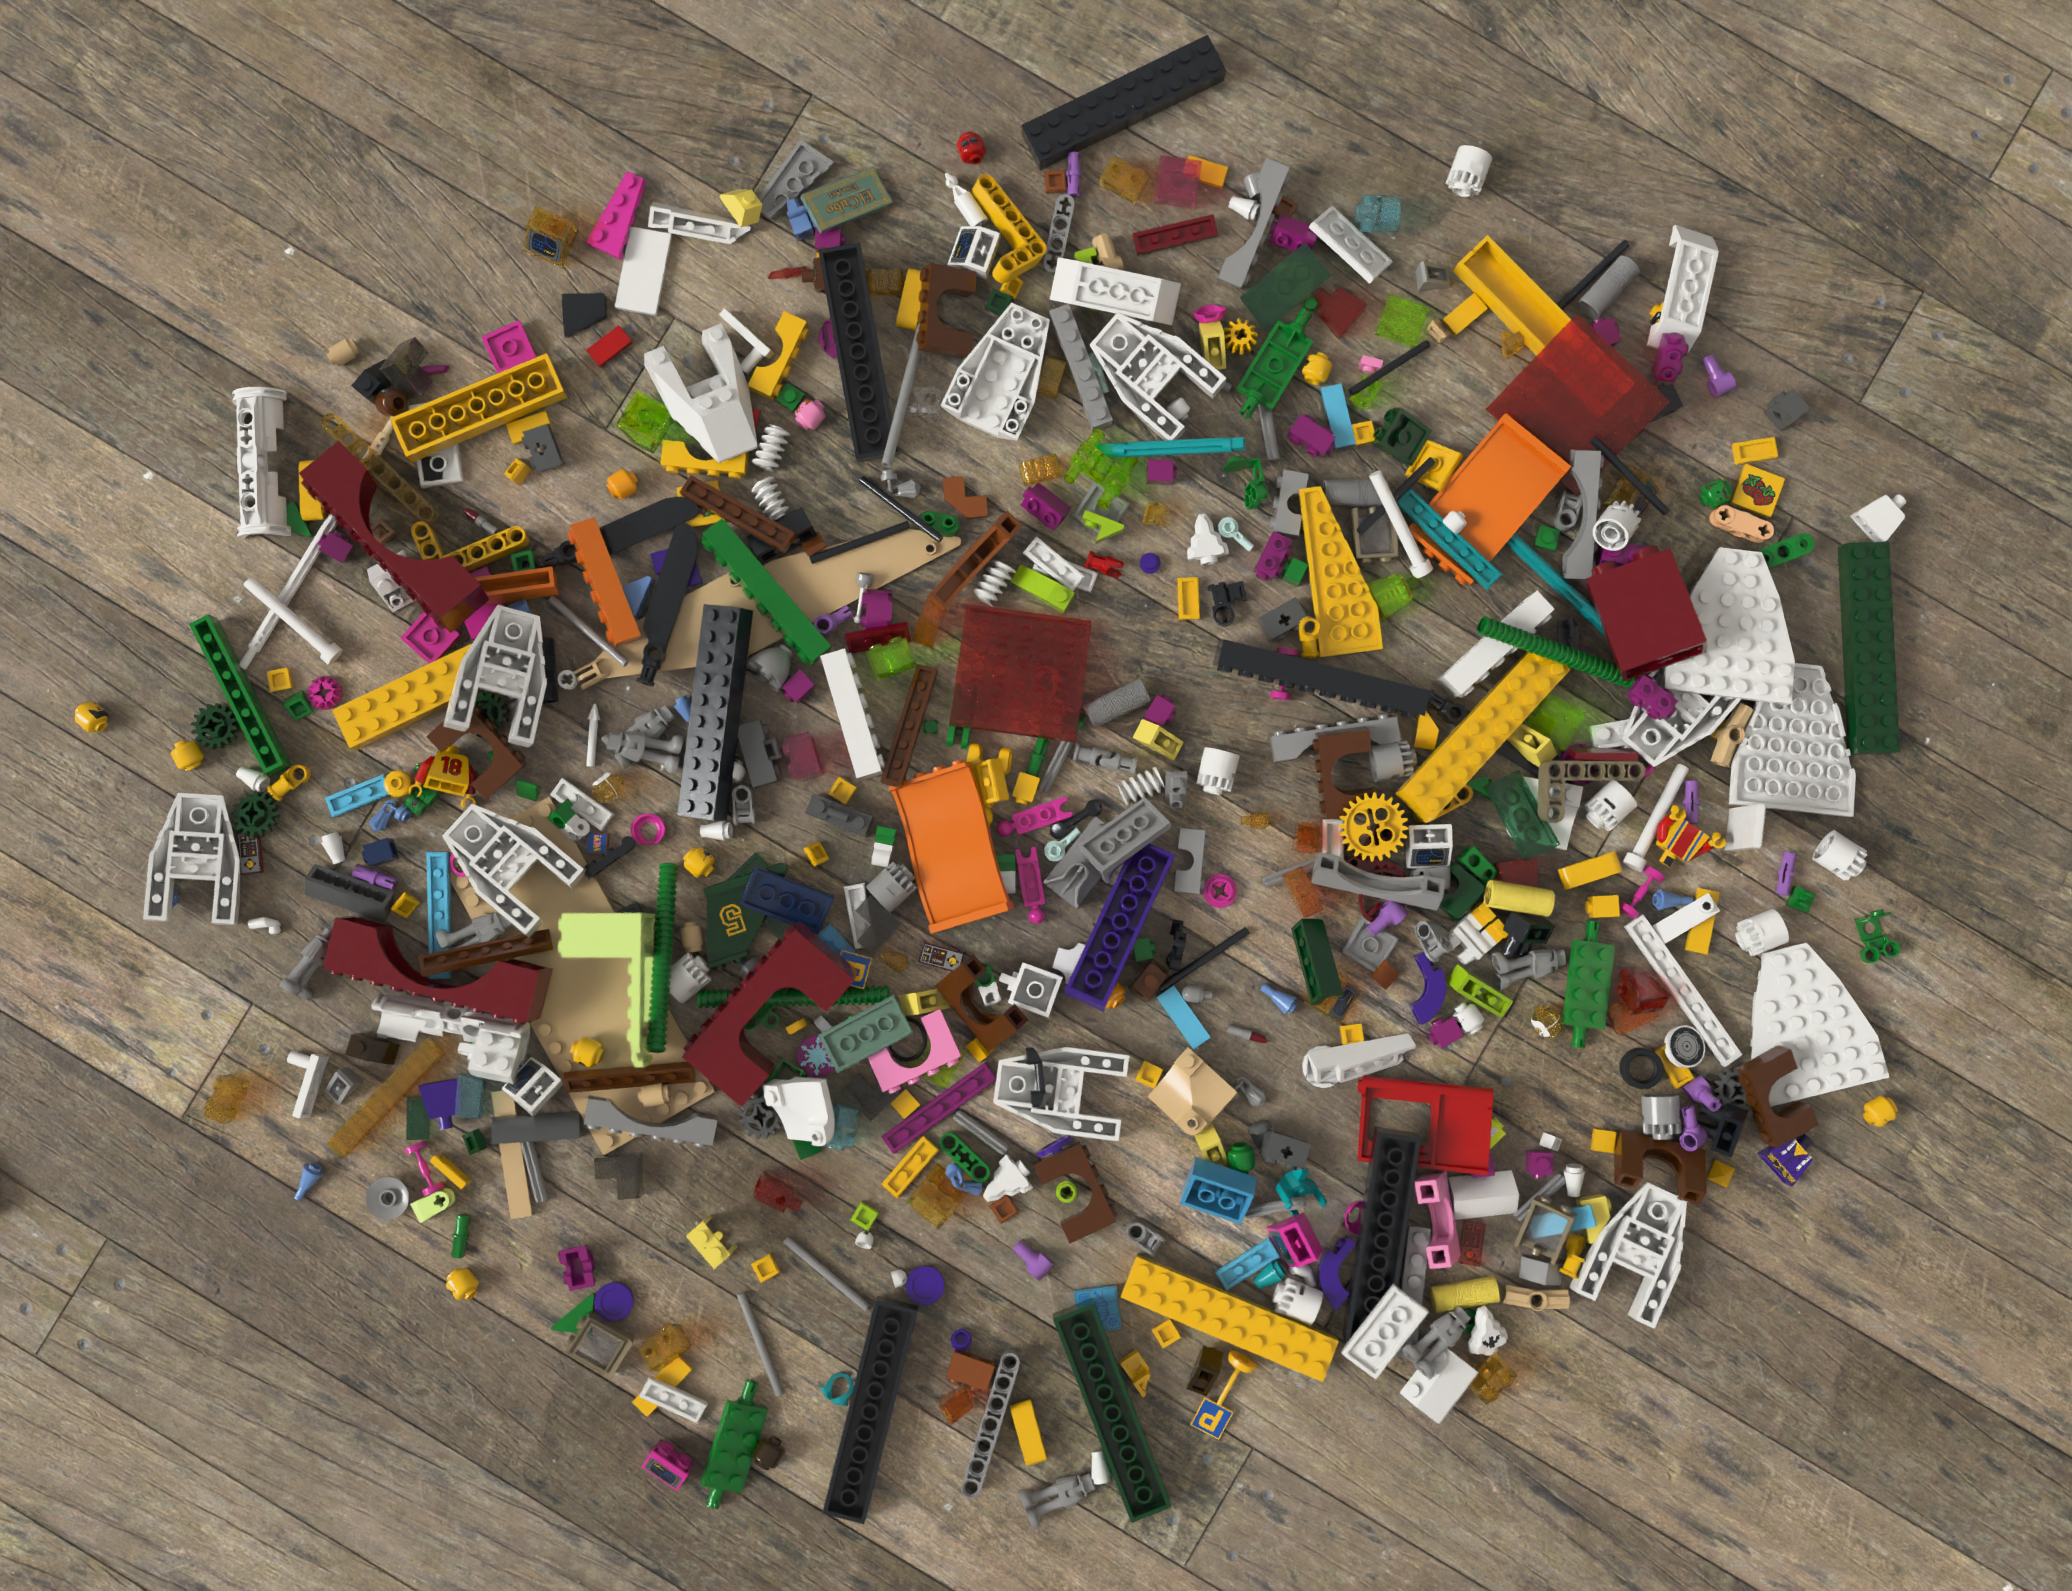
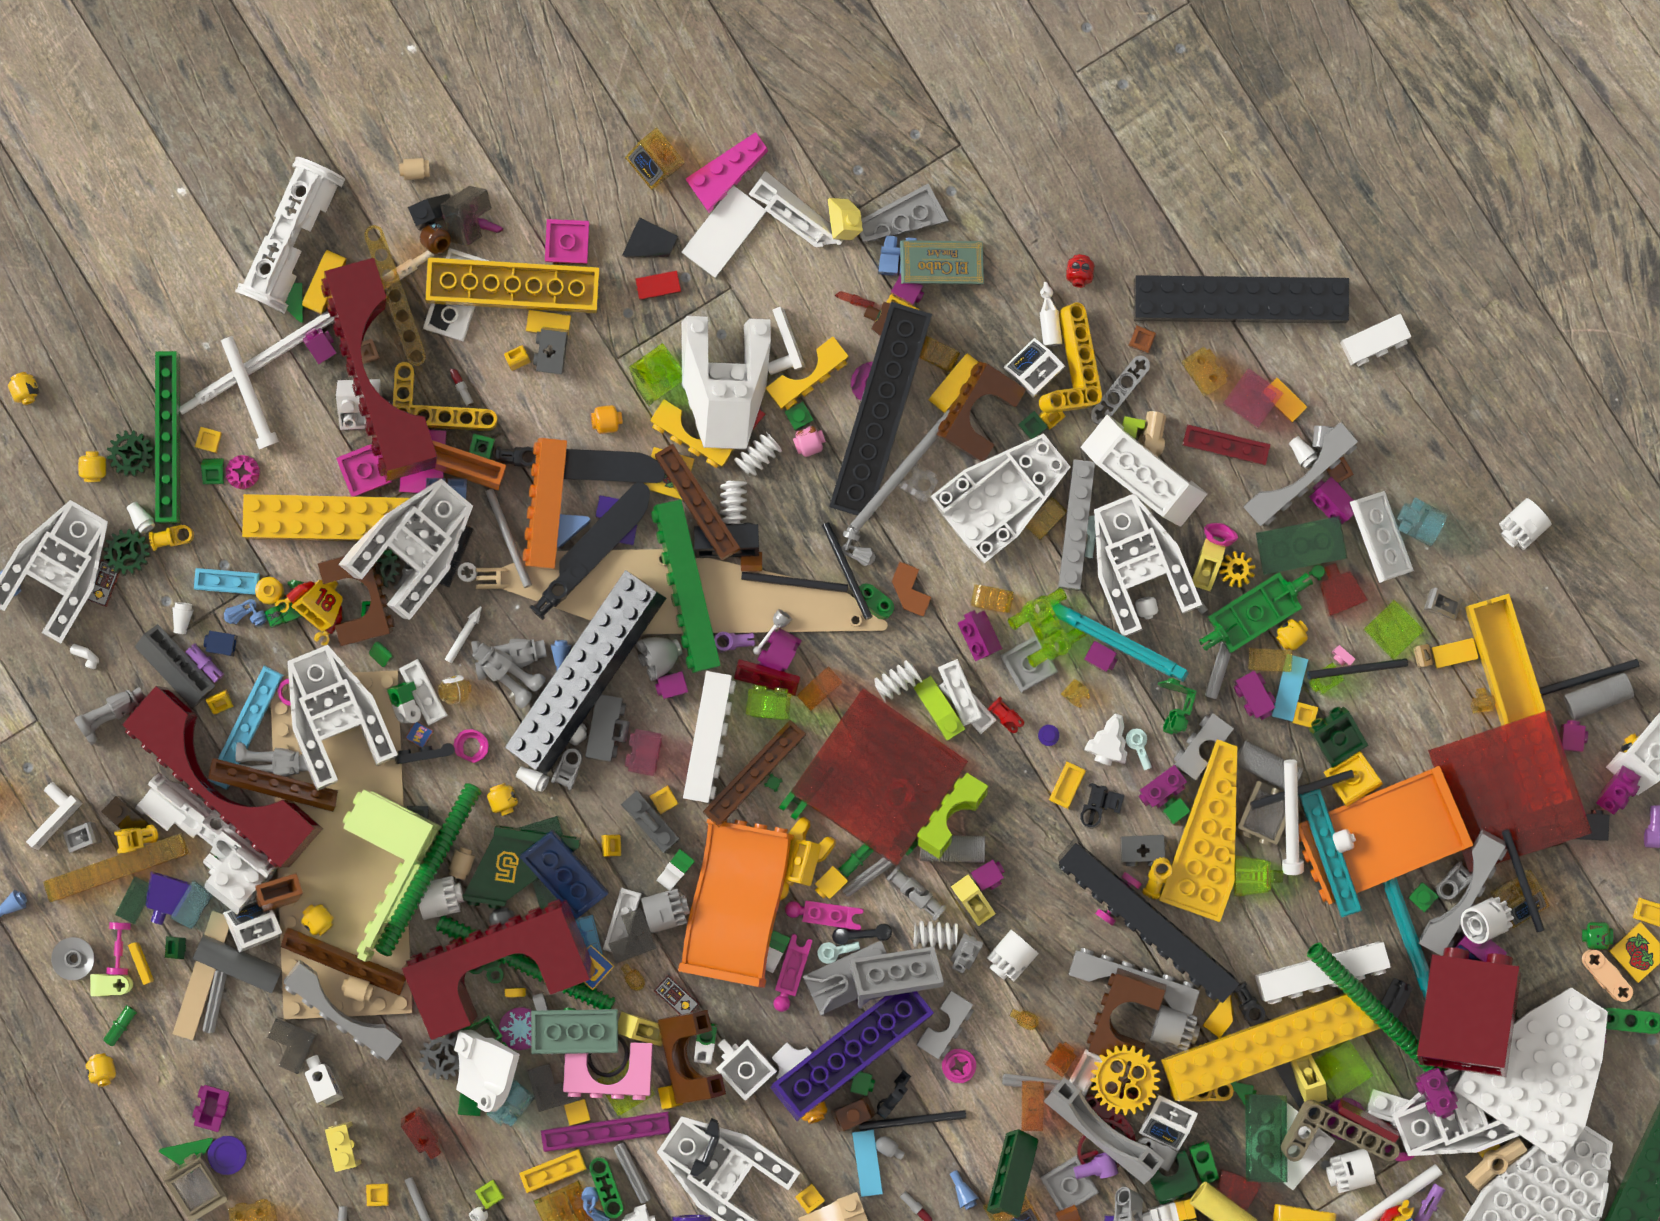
camera: 30 degrees right, 0 degrees up
dark orange arch [927,511,1022,611] -> none
medium lavender pin [1066,152,1082,197] -> none
lime slope [1082,510,1125,544] -> none
none -> yellow connector [114,824,158,853]
none -> dark orange torso [255,873,303,912]
none -> white torso [305,1055,344,1107]
none -> lime arch [917,773,988,859]
none -> clear yellow tile [1248,648,1293,672]
none -> white brick [1340,314,1411,367]

